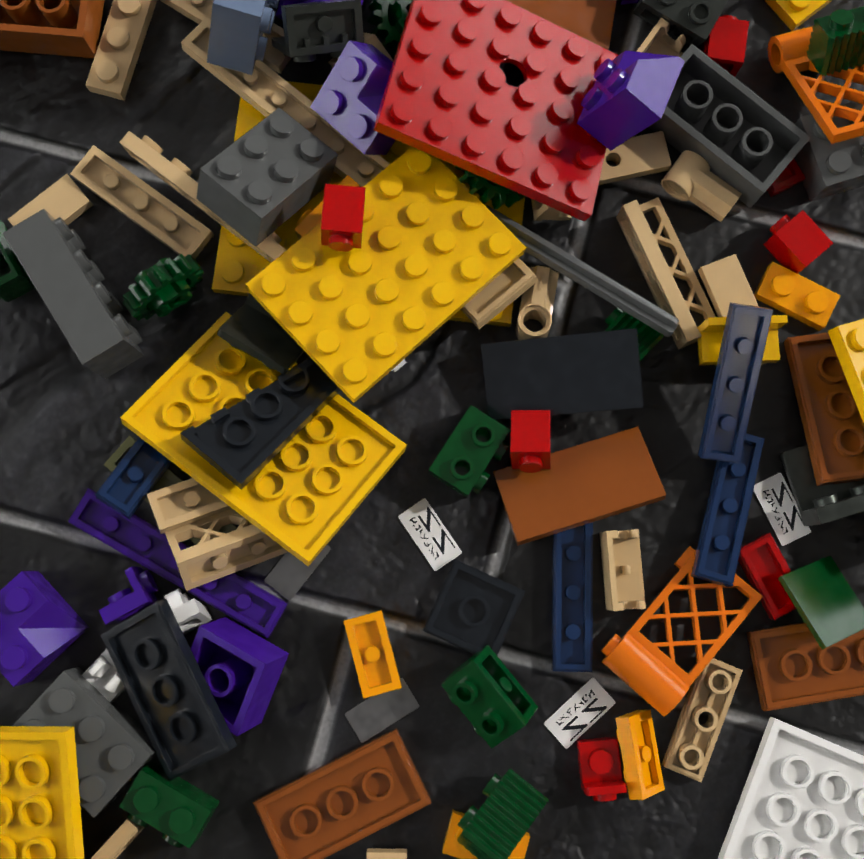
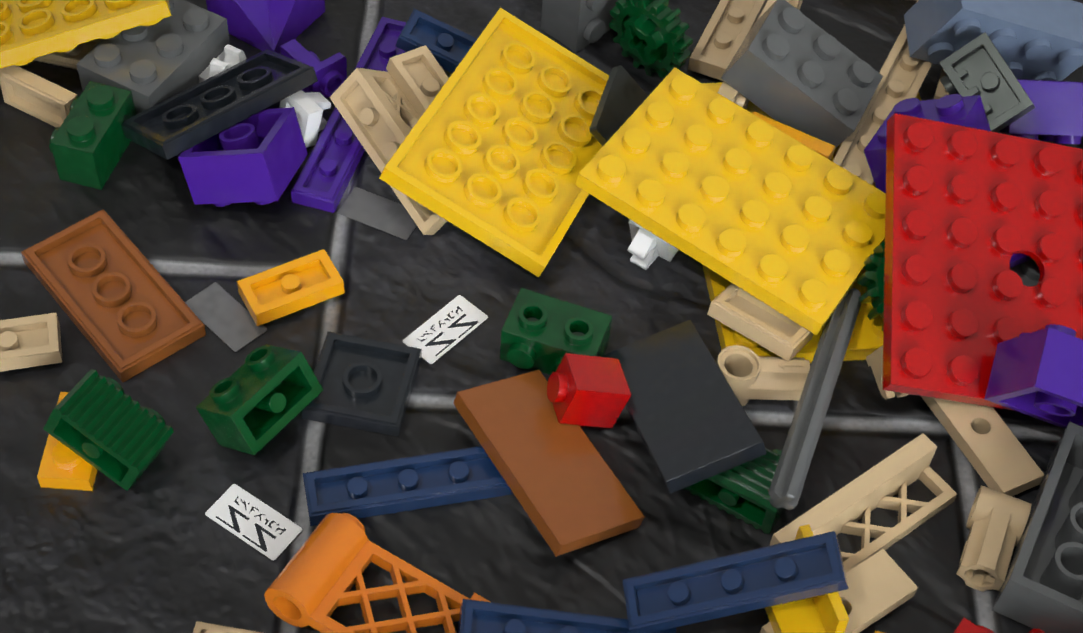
camera: 75 degrees right, 30 degrees down
black wing [180,358,341,490] -> none
red brick [321,184,366,252] -> none
red bracket [576,737,627,802] -> none
tan hinge [599,529,646,611] -> none
light orange plate [615,709,665,800] -> none

